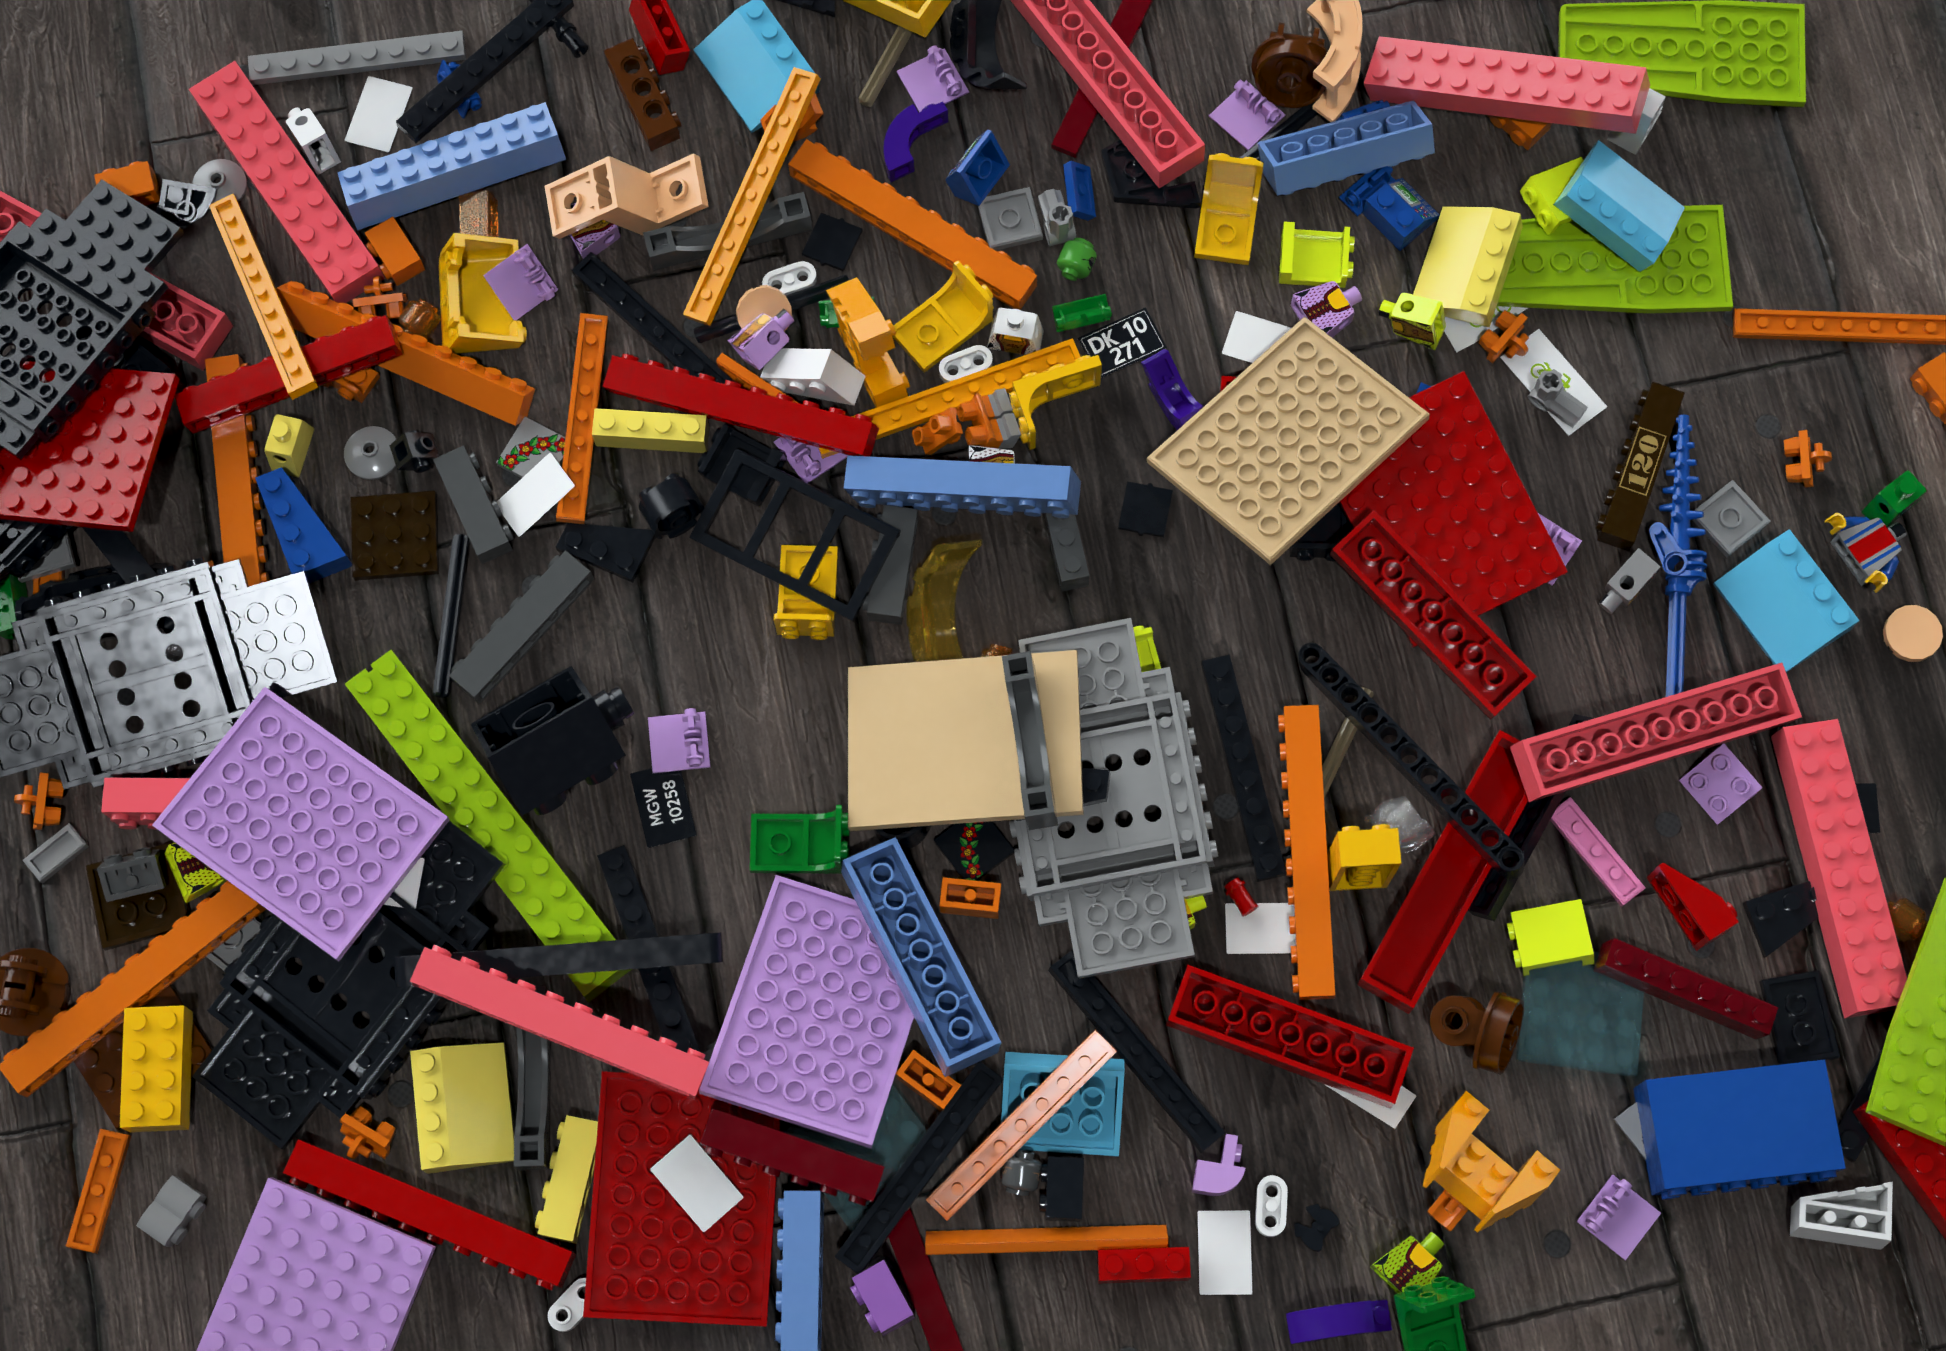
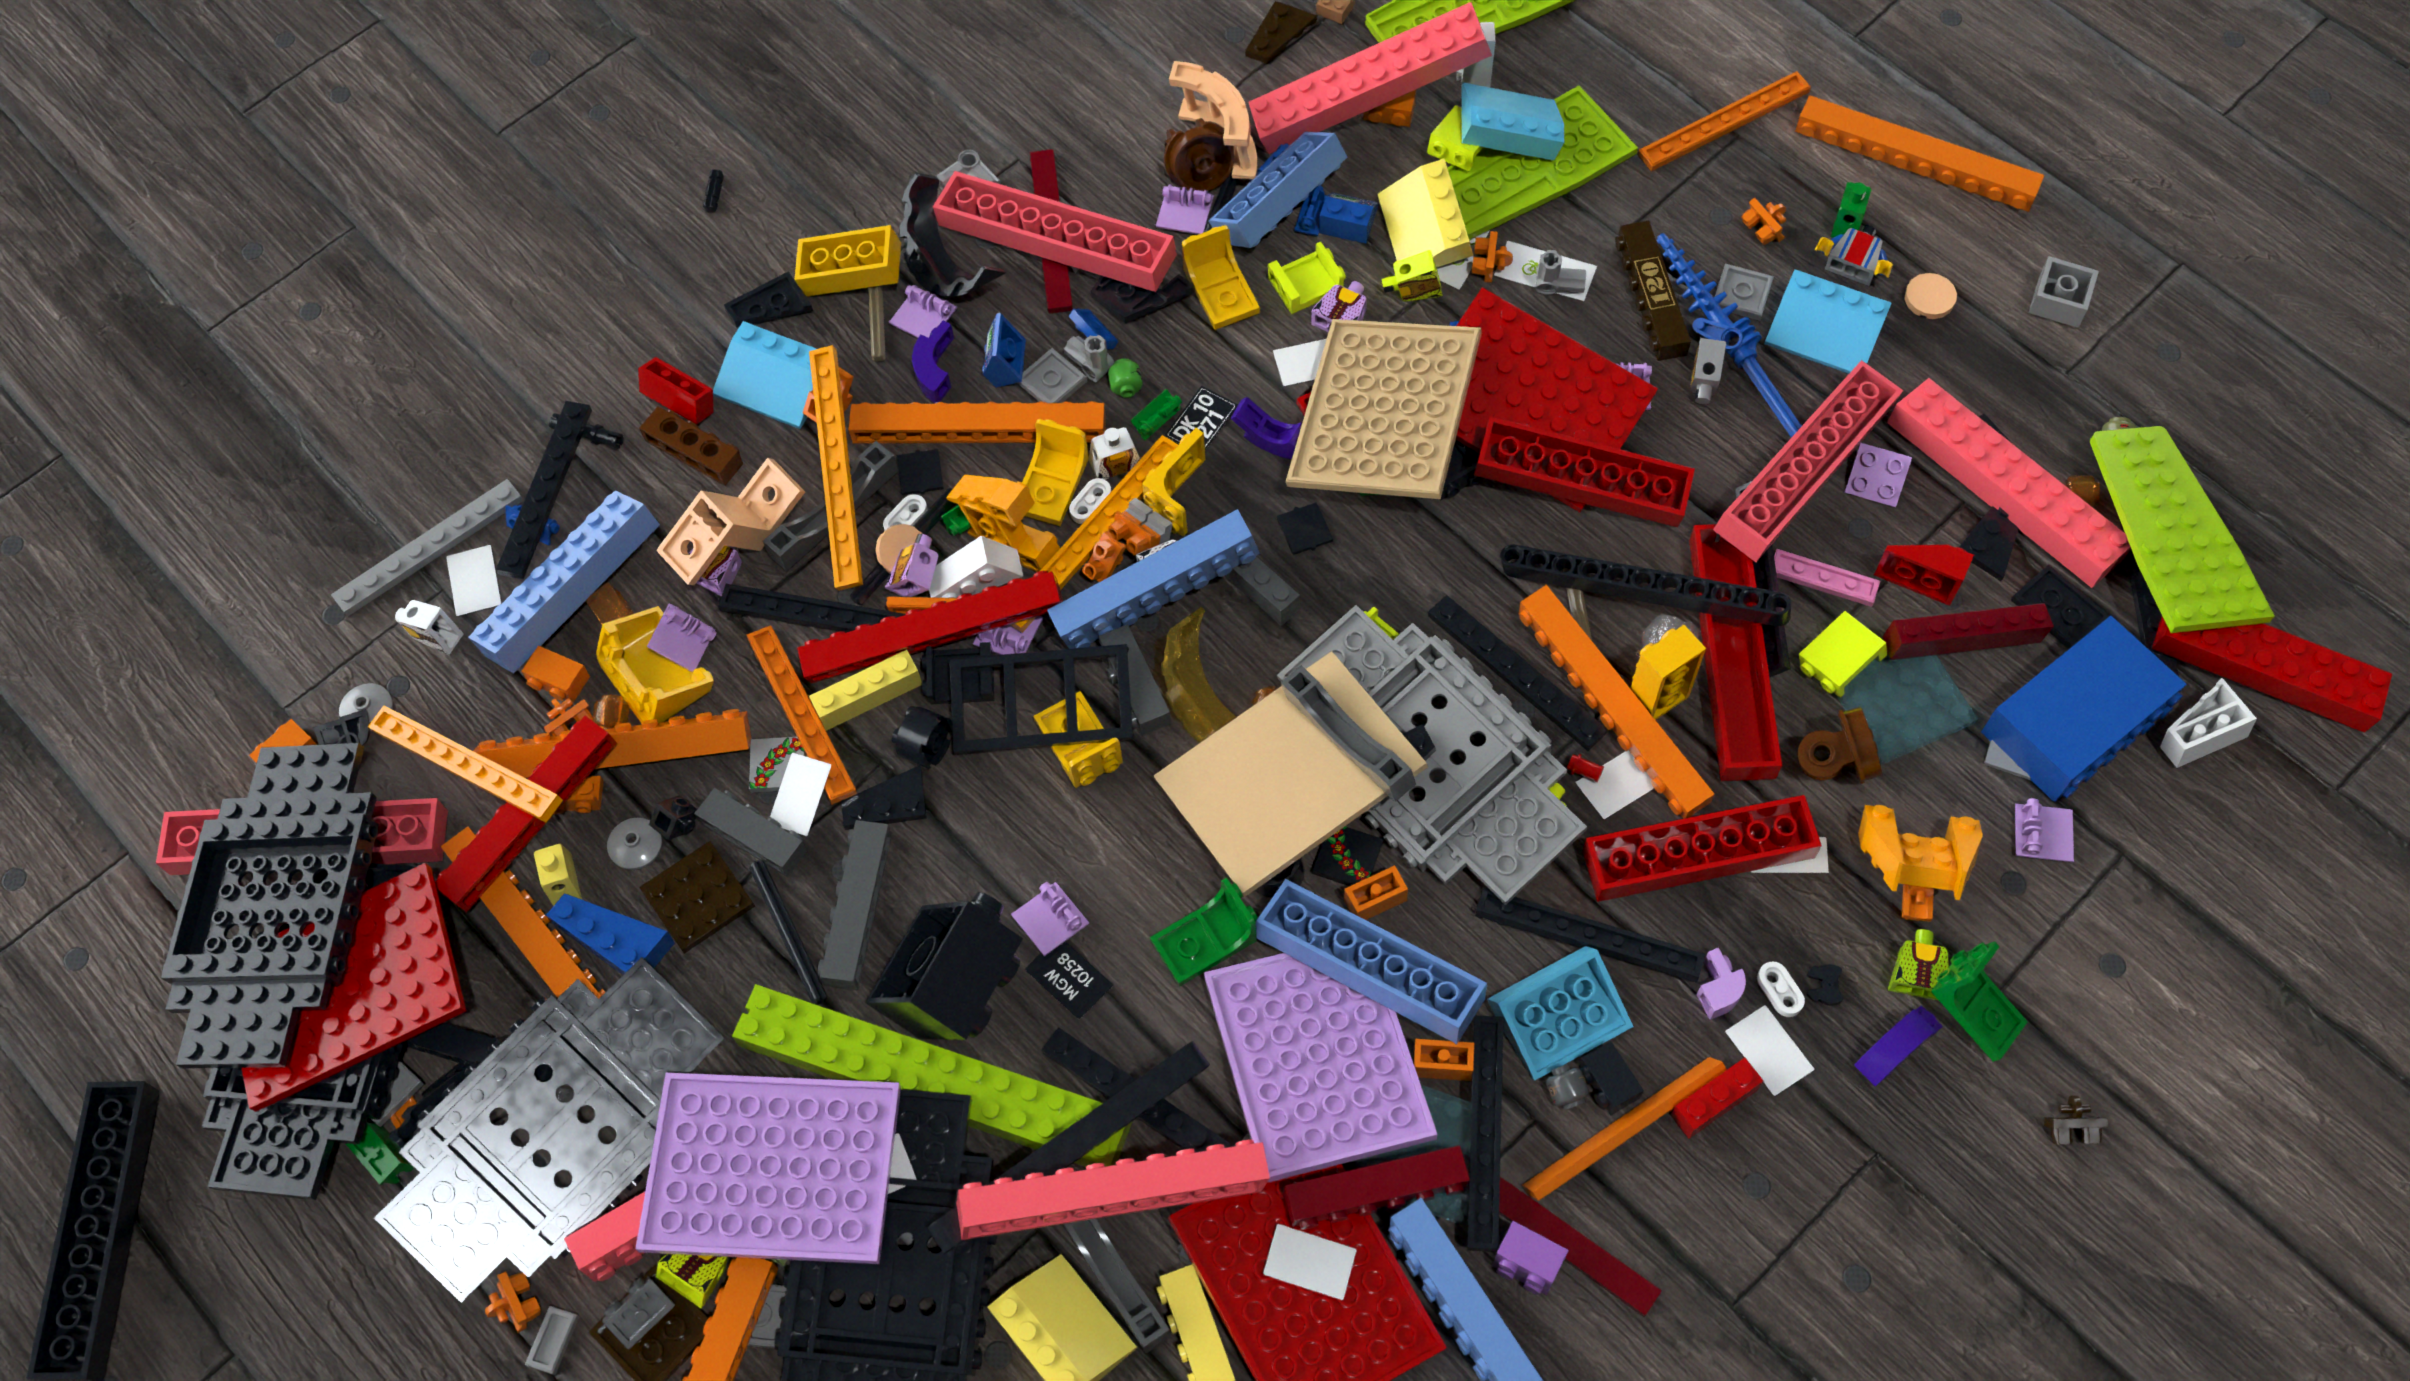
camera: 30 degrees left, 10 degrees down
coral brick [189,61,385,303] -> none
orange tile [926,1029,1117,1221] -> none

